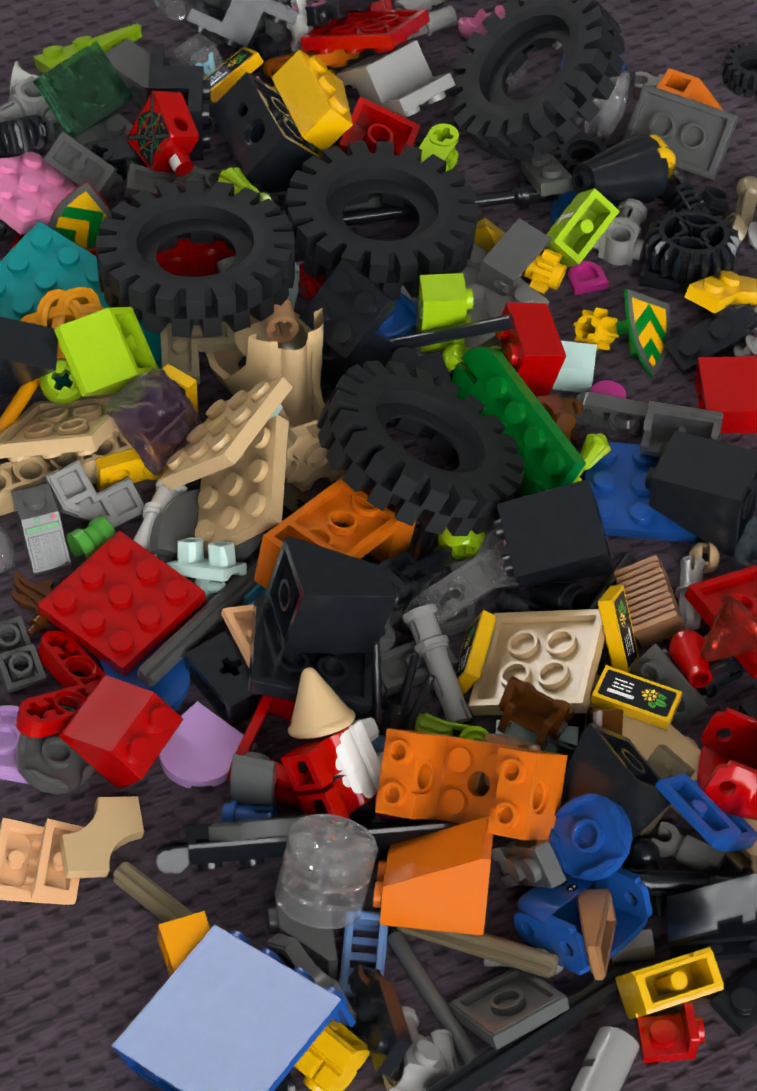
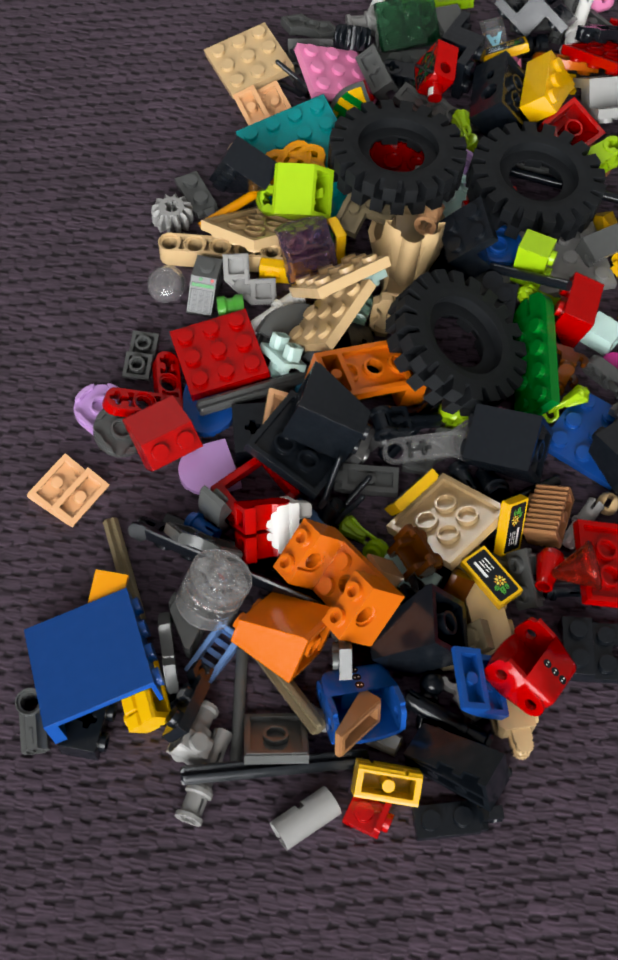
camera: 30 degrees right, 10 degrees up
reddish brown piece [11,571,54,636] -> none
tan tile [60,796,144,878] -> none
tan hat [288,667,356,739] -> none
light grey pin [402,604,473,724] -> none
blue tile [549,793,633,882] -> none

